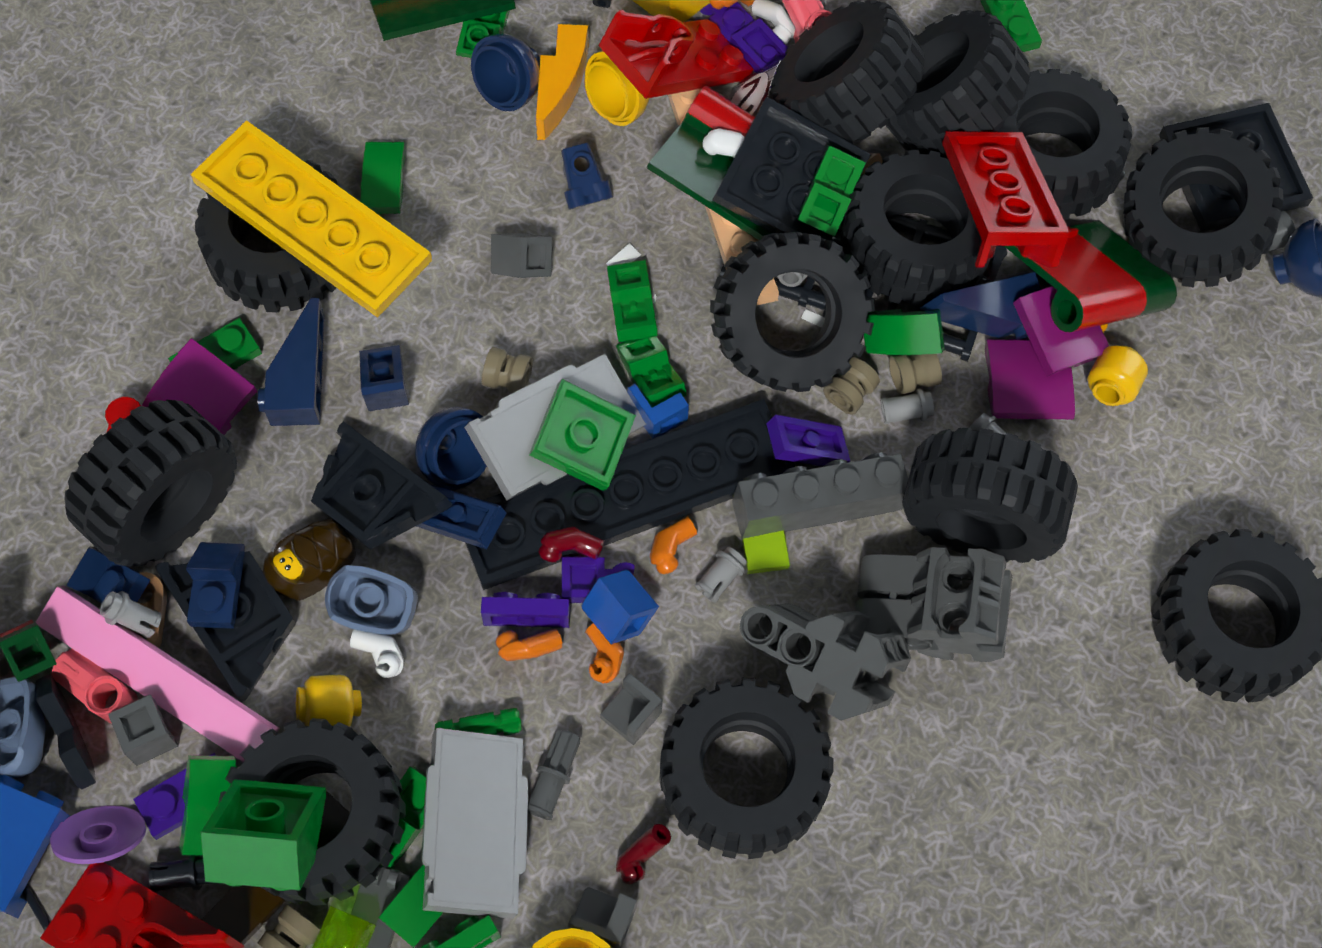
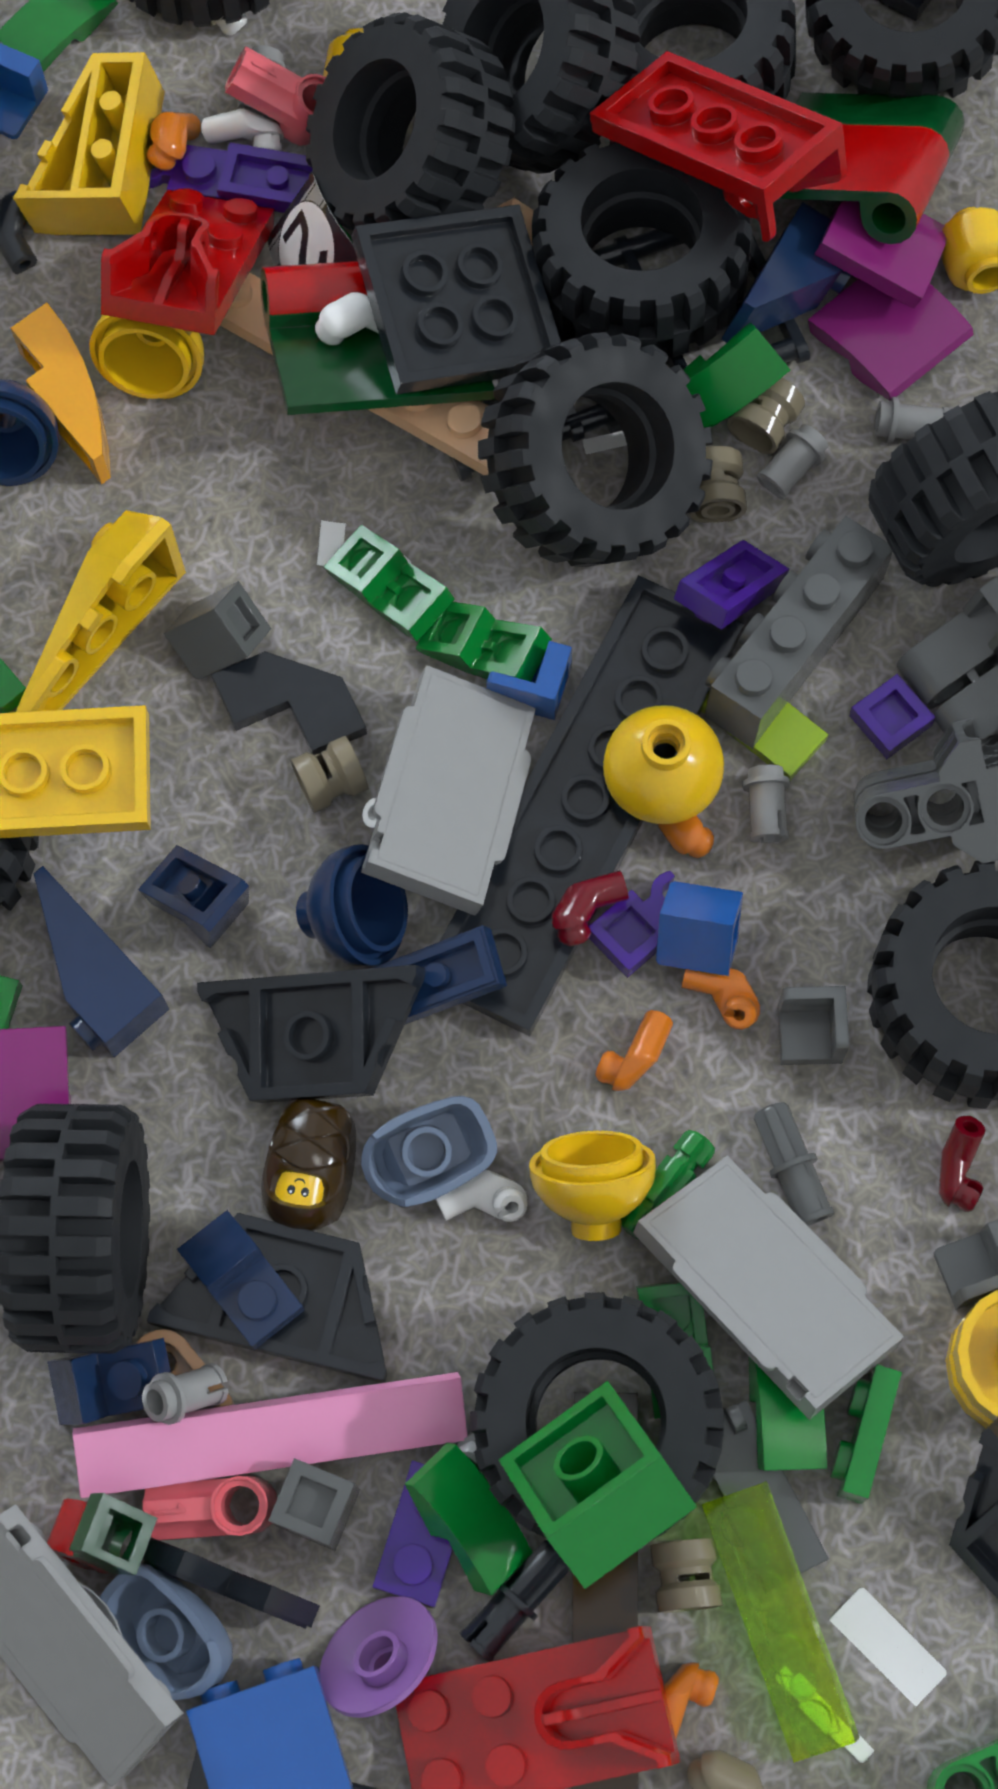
camera: 35 degrees left, 5 degrees up
yellow head [295,675,362,726] -> none
dark purple plate [481,592,570,628] -> none
green tile [529,379,636,491] -> none
dark blue plate [561,143,613,210] -> none
green slope [797,146,866,237] -> none
none -> yellow wedge [16,510,186,712]
none -> black tile [211,651,367,755]
none -> yellow piece [529,1130,656,1241]
none -> yellow piece [603,705,724,824]
none -> dark purple plate [849,673,936,759]

